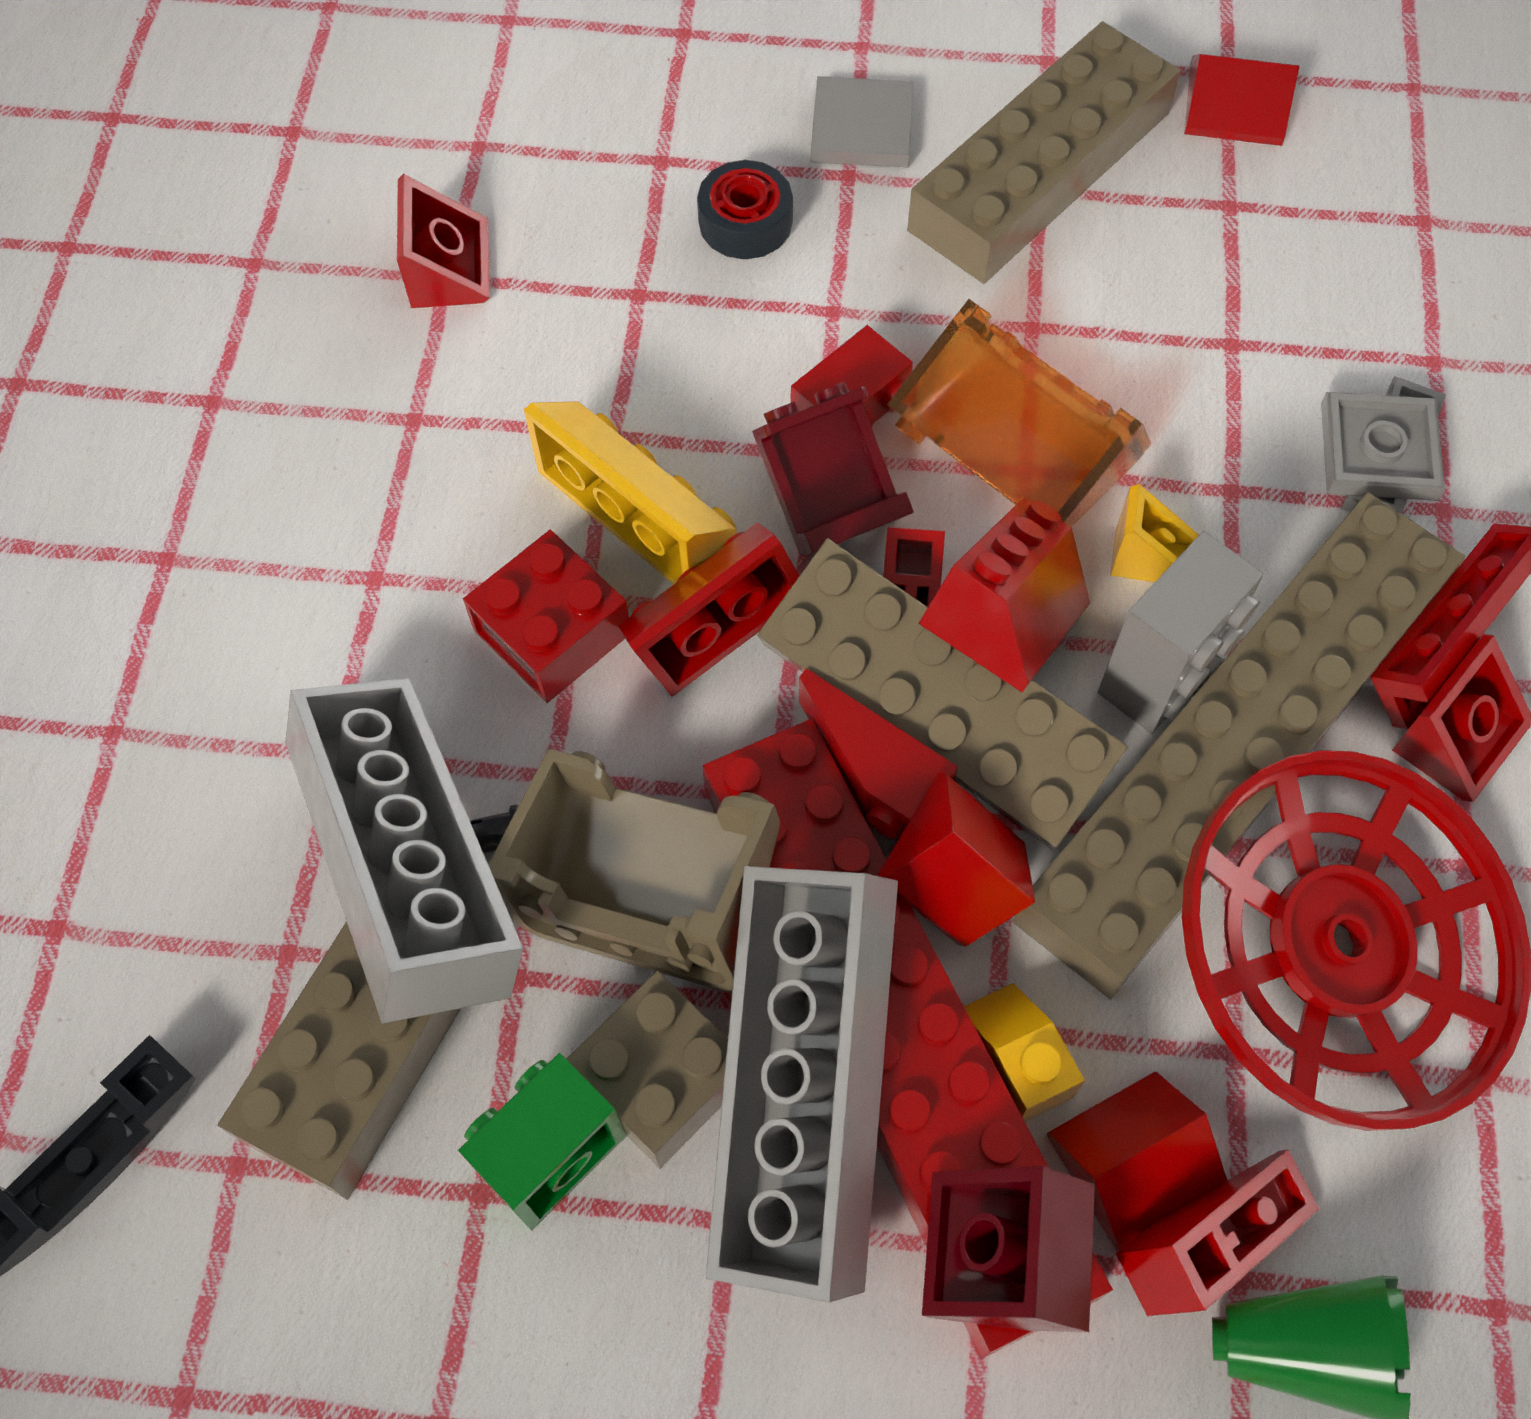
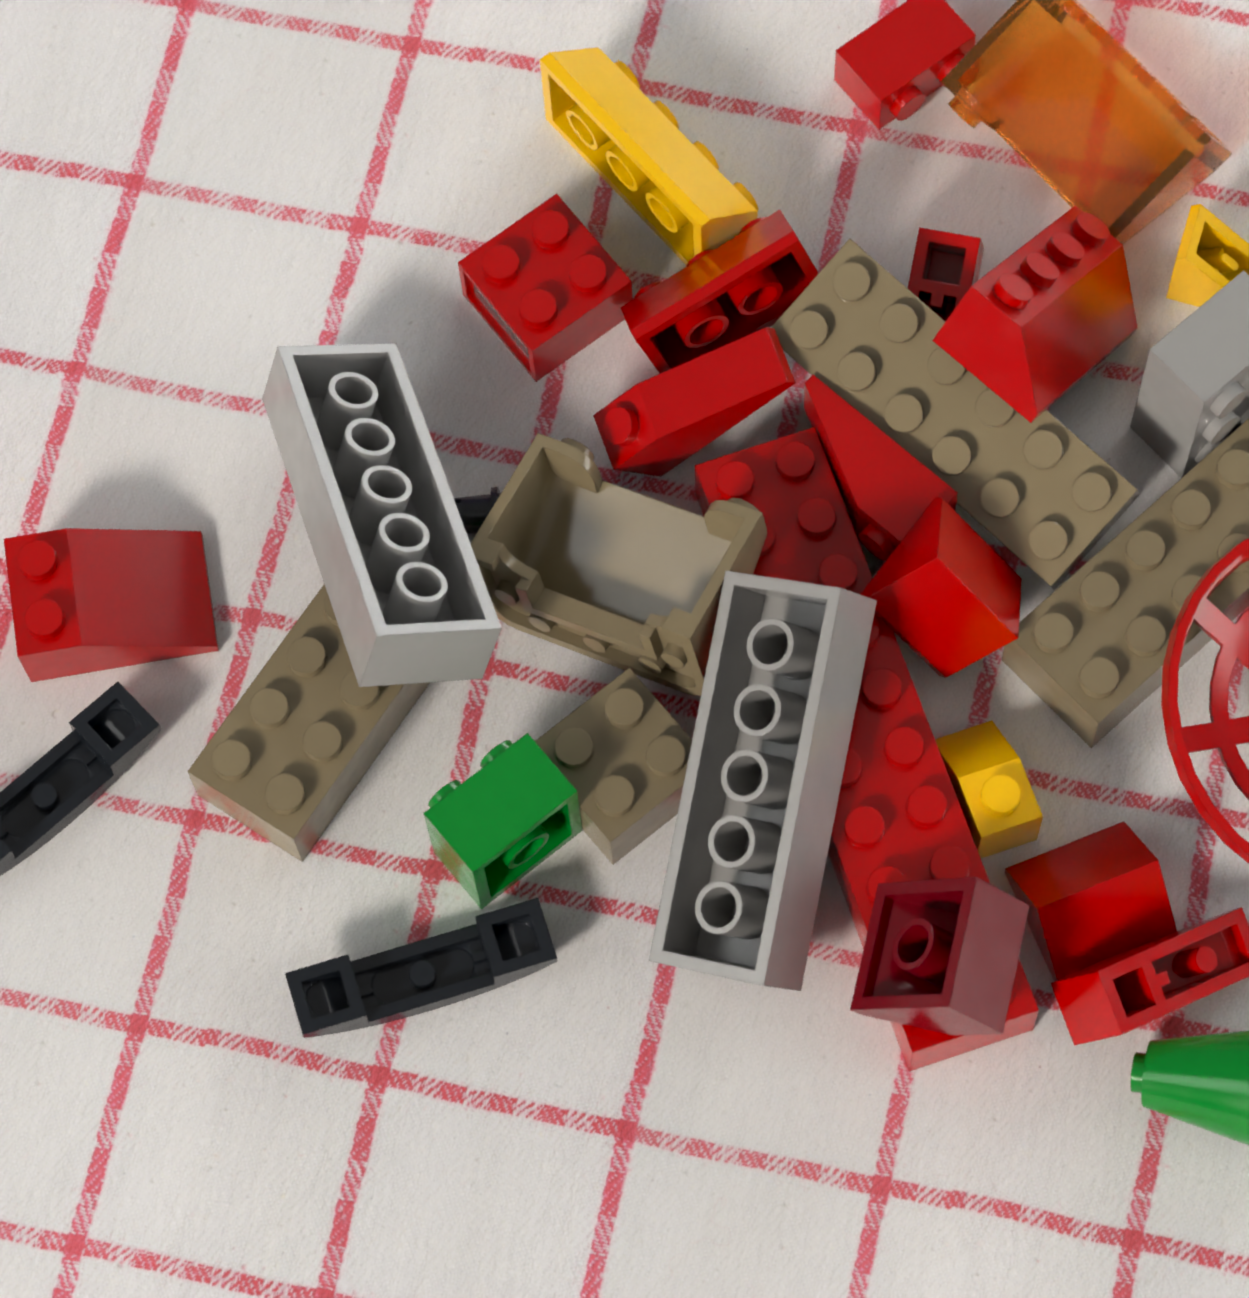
camera: 10 degrees right, 5 degrees up
dark red panel [752,382,914,556] -> none
none -> red slope [4,528,219,682]
none -> black slope [285,898,558,1038]
none -> red slope [593,327,796,477]

